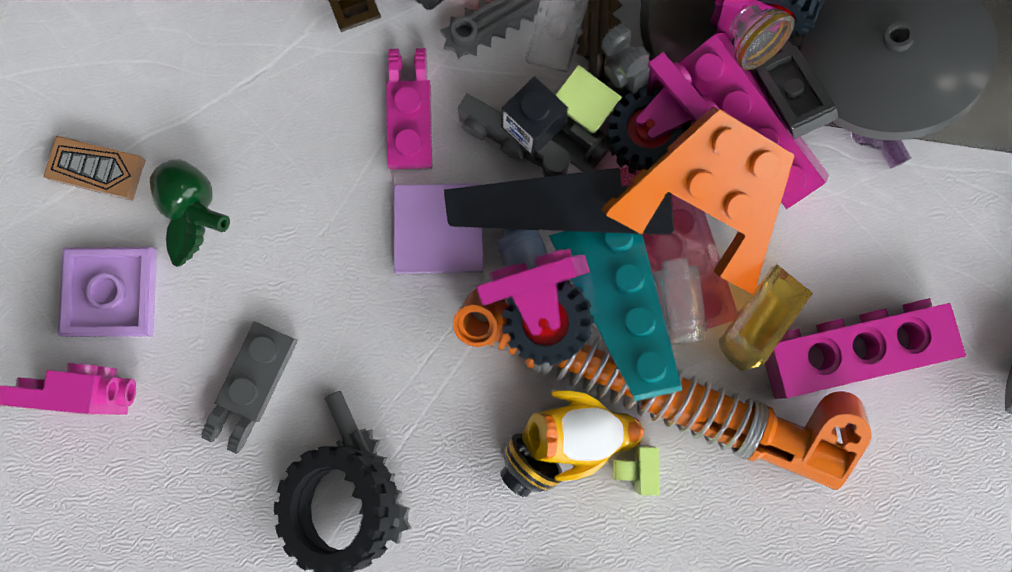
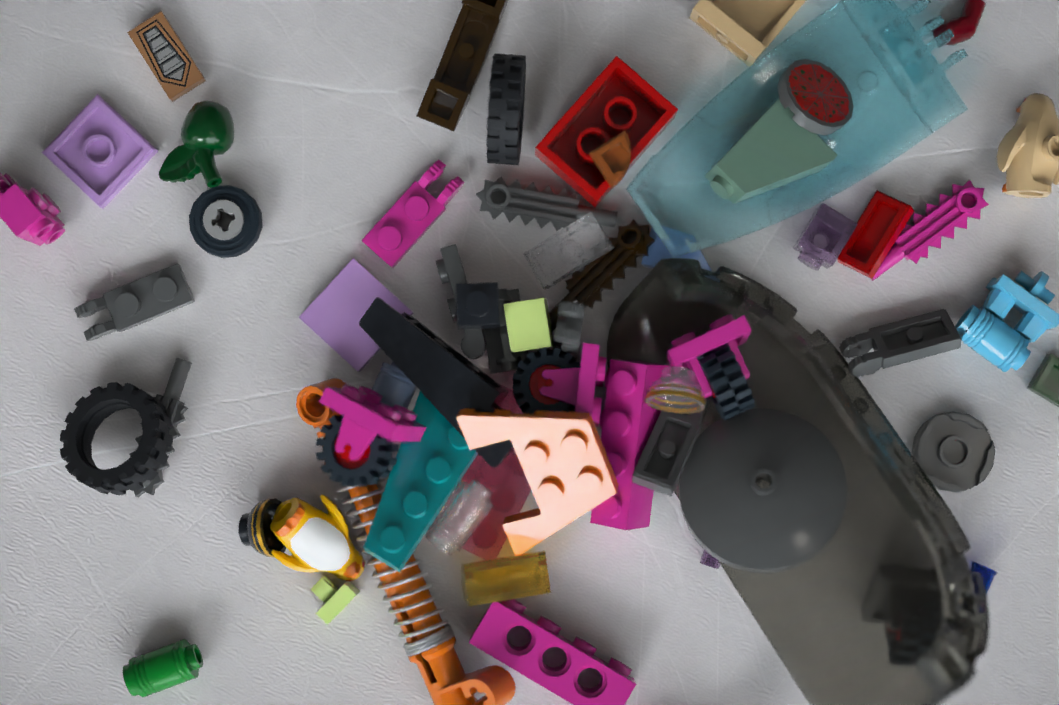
camera: 40 degrees right, 5 degrees up
none -> black wheel [189,185,263,258]

